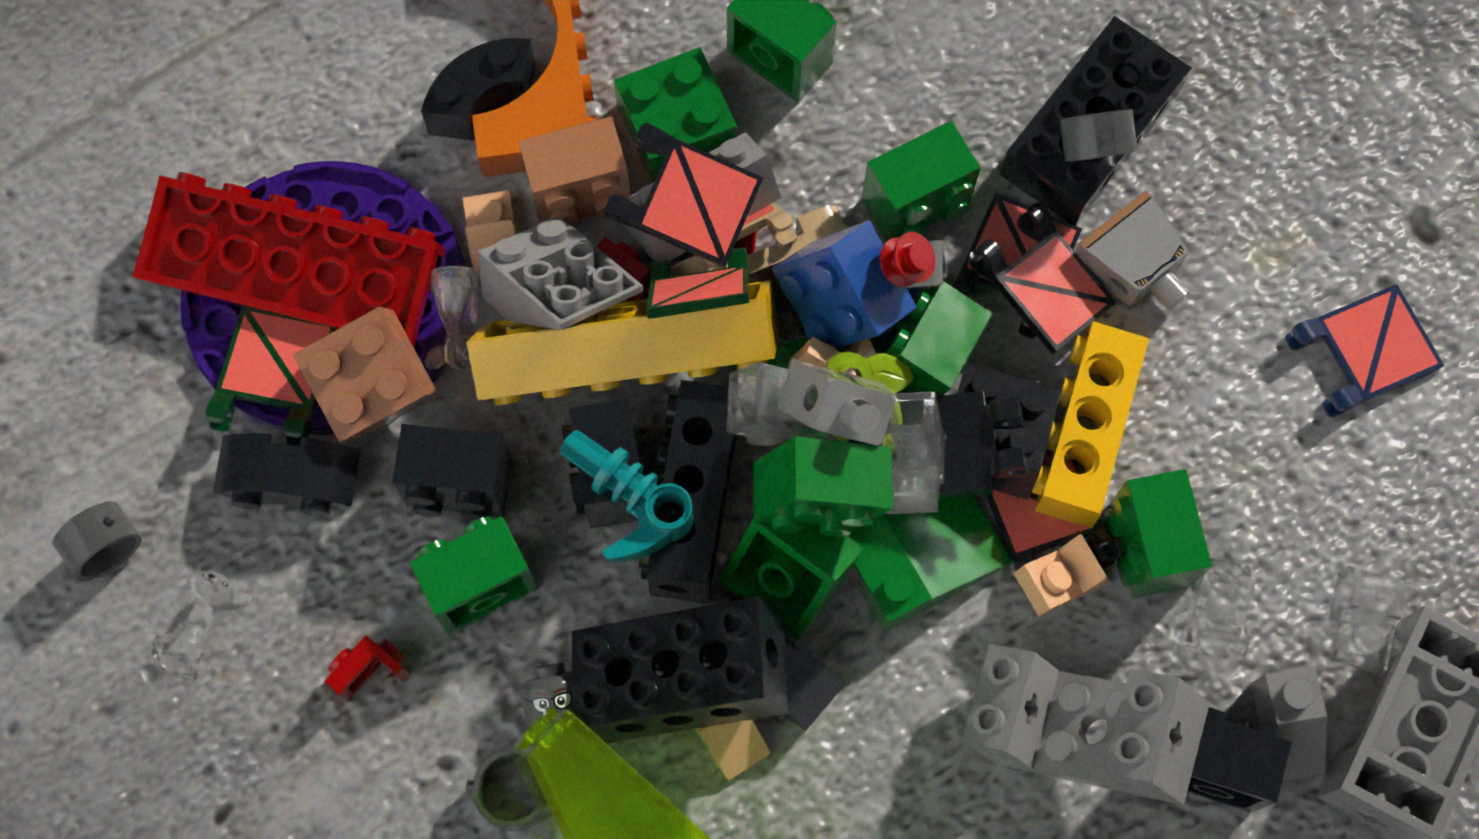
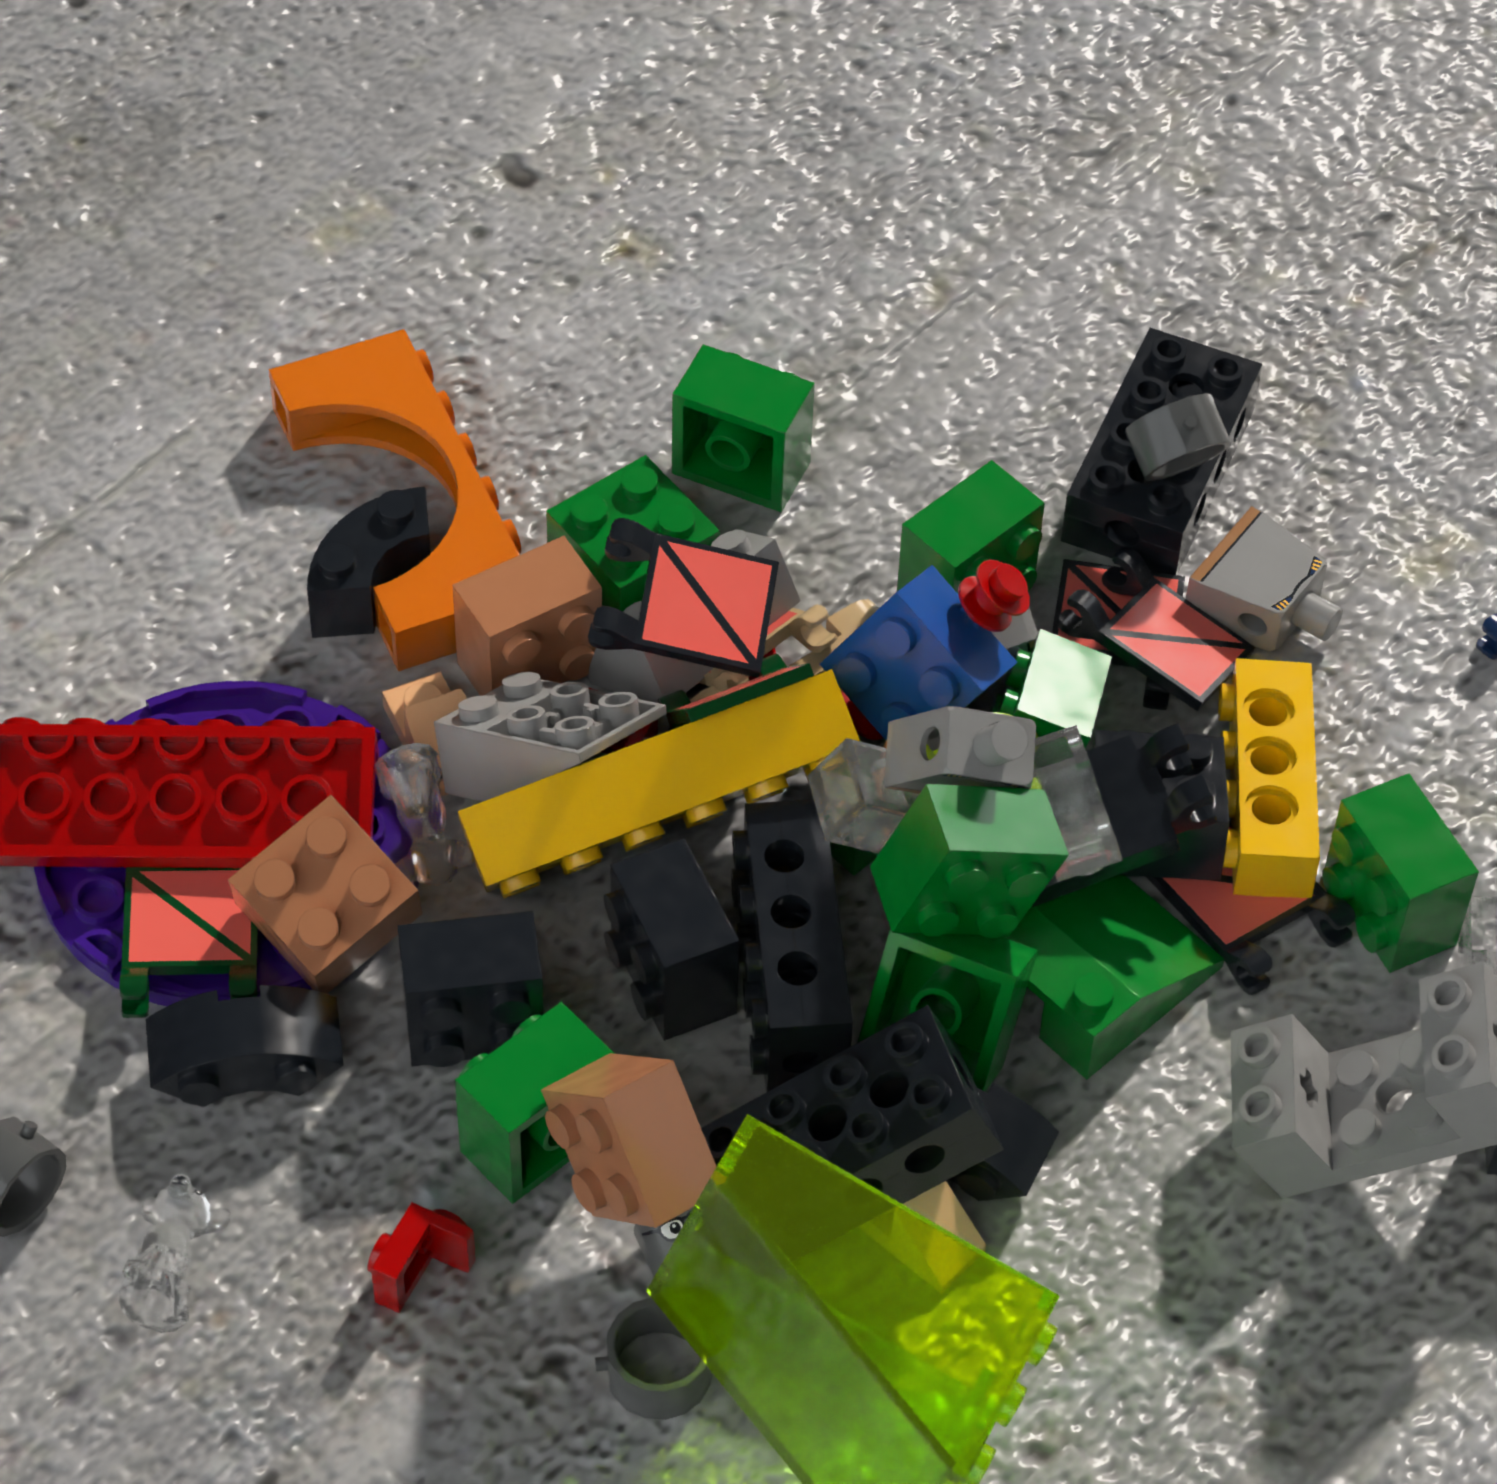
camera: 15 degrees left, 20 degrees down
teal piece [560,430,693,563] -> none
light nougat slope [1013,534,1110,617] -> none
none -> nougat brick [541,1053,725,1228]

